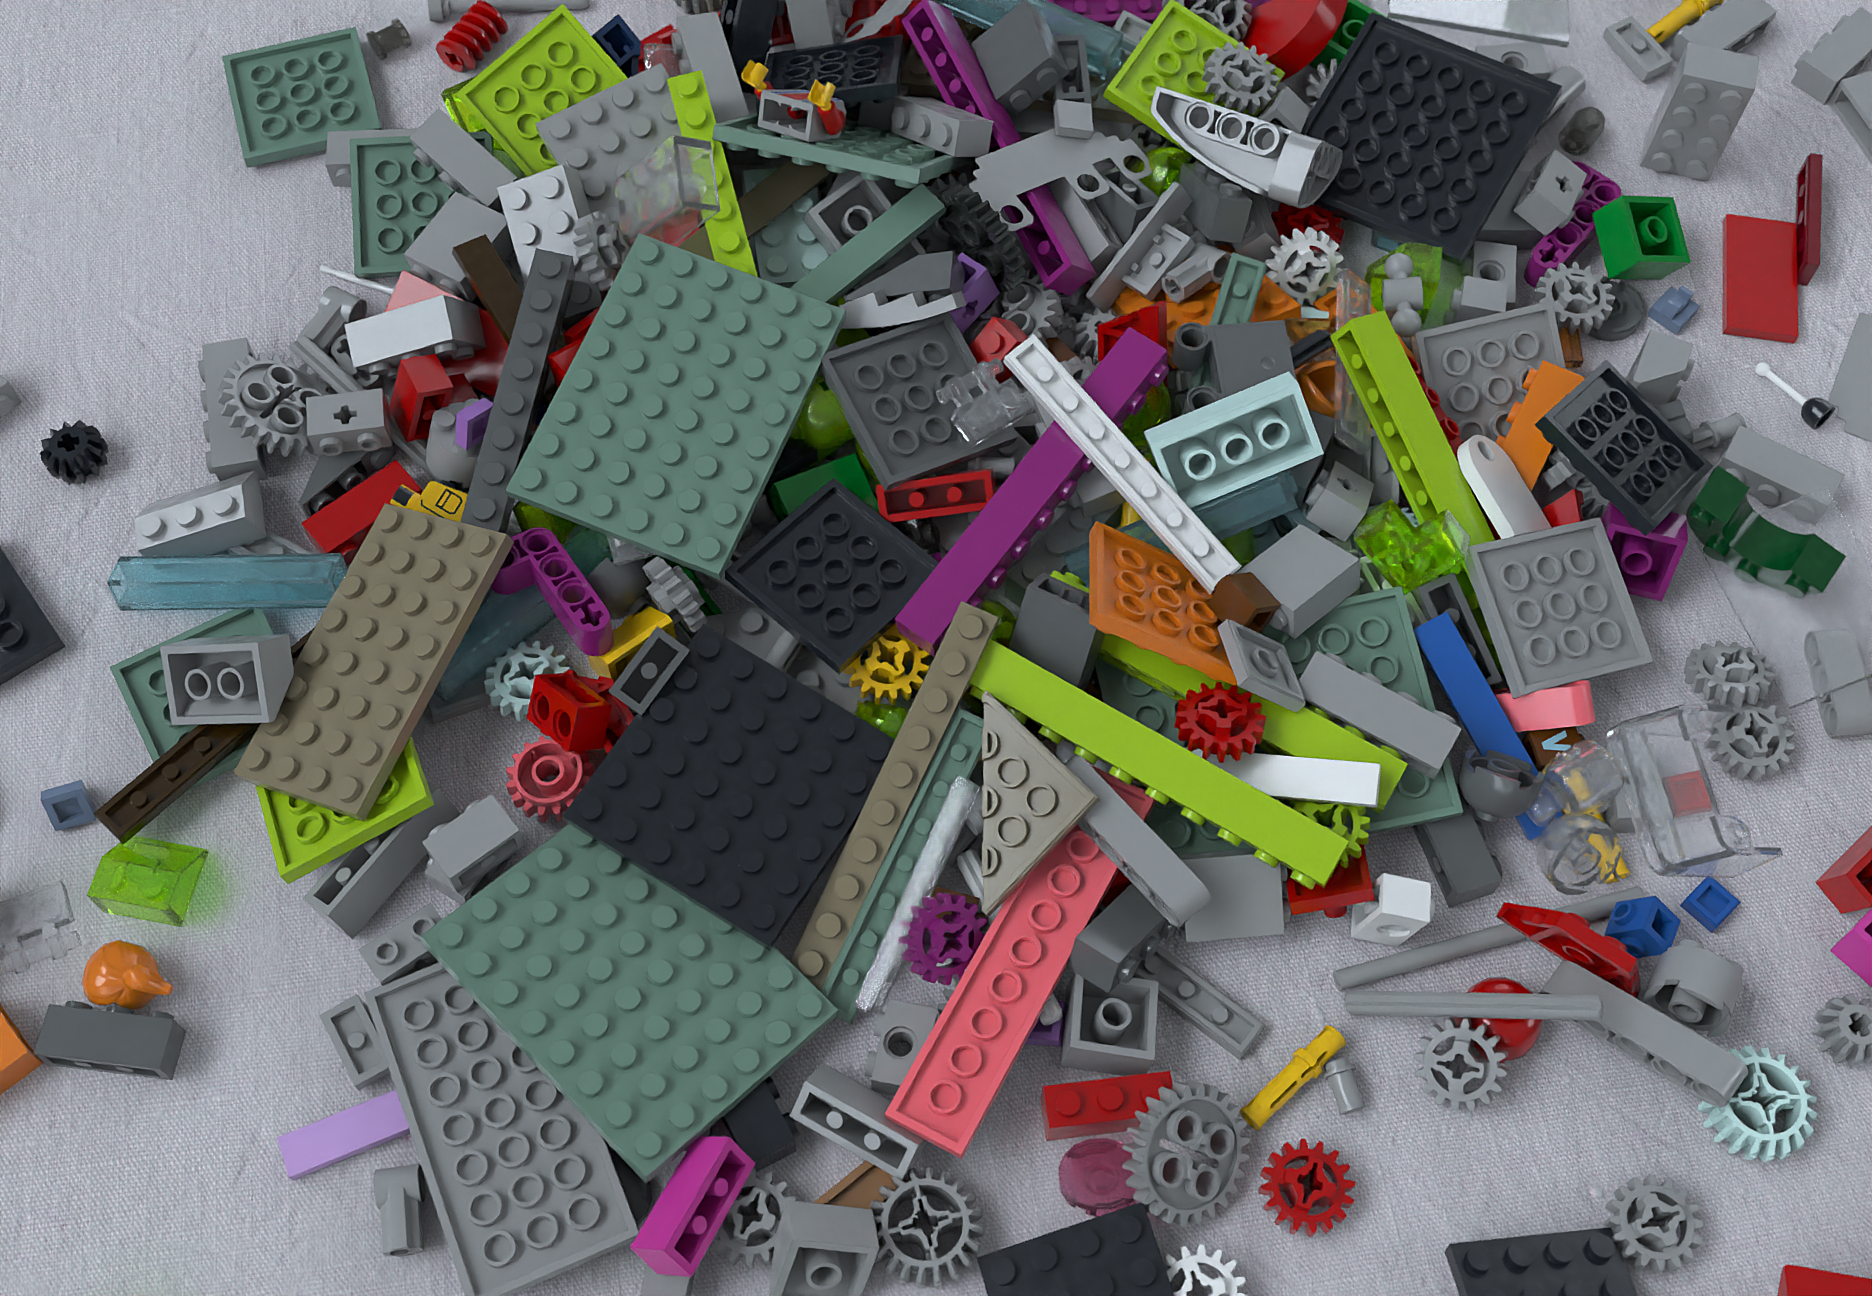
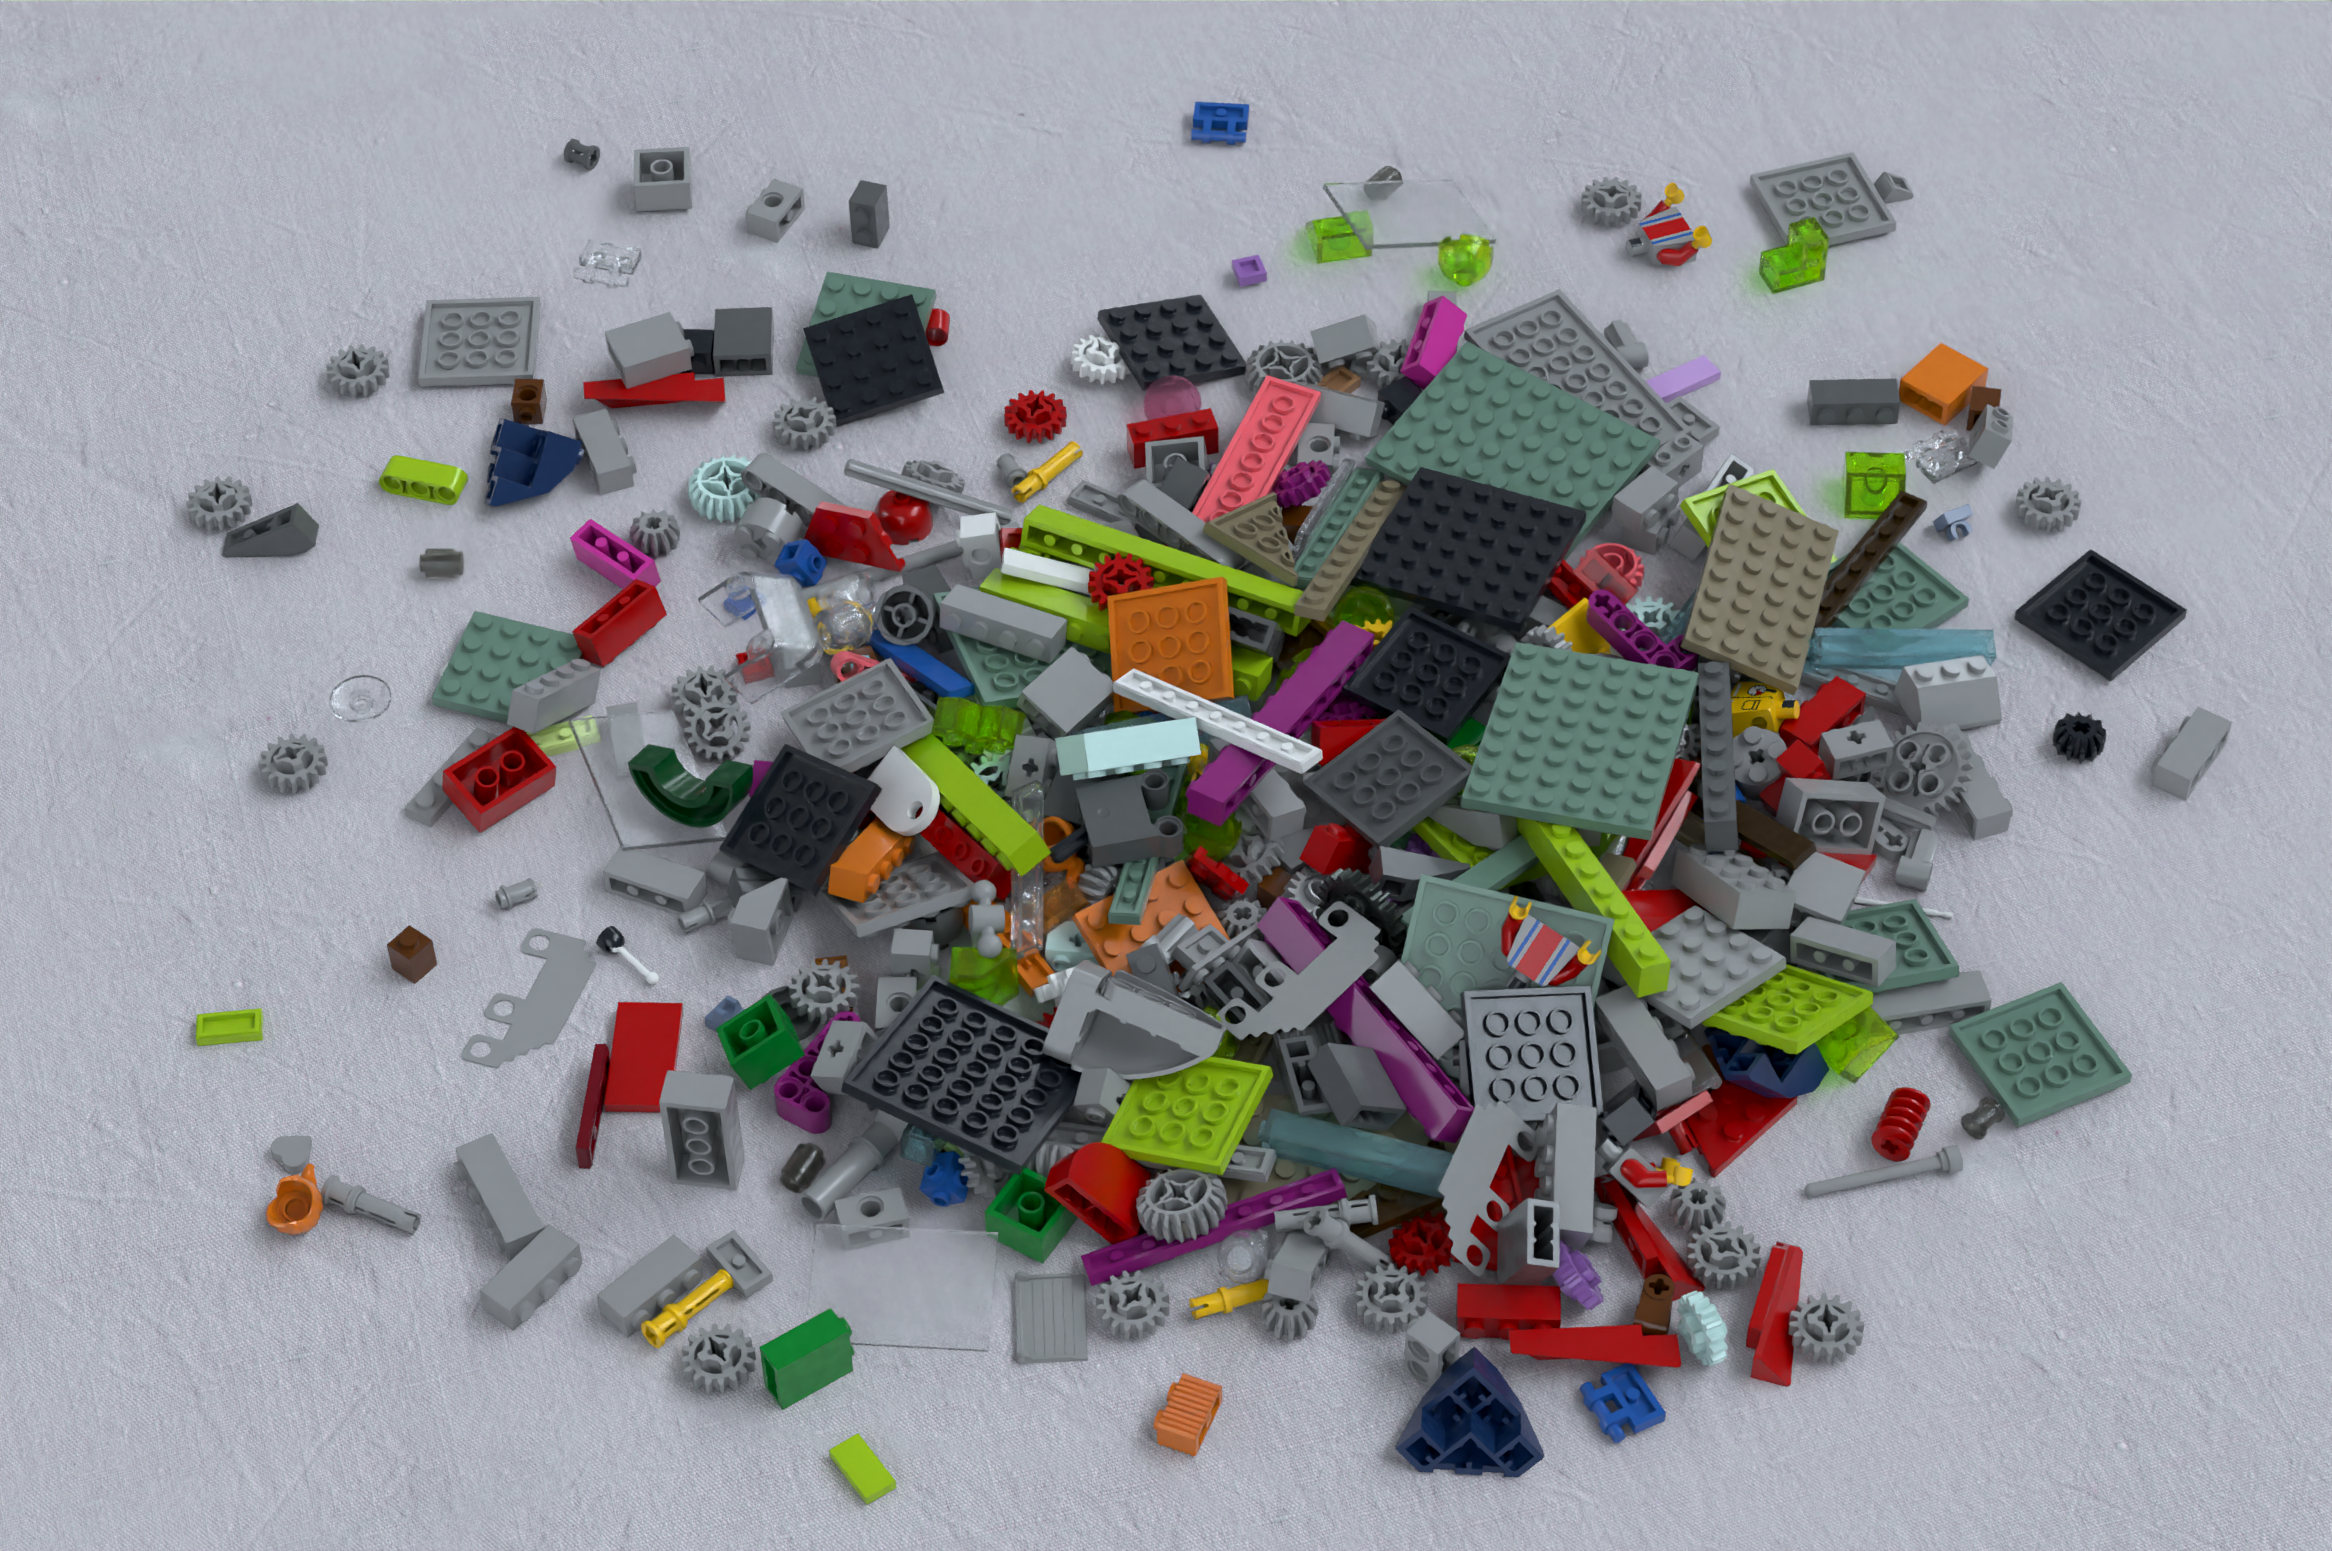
camera: 175 degrees right, 15 degrees down
orange hair [81,940,173,1010] -> none
light grey slope [160,634,294,725] -> none
medium lavender plate [455,398,493,450] -> none
light grey gear [573,211,631,292] -> none
dark grey brick [608,626,690,715] -> none
clear brick [615,135,720,247] -> none
light grey slope [838,289,966,329] -> none
clear plate [936,358,1033,447] -> none
light grey tile [1054,99,1094,139] -> none
light grey gear [1122,1080,1250,1226] -> none
light grey gear [1202,42,1279,115] -> none
reddish brown brick [1207,572,1281,634] -> none
light grey tile [1217,619,1306,712] -> none

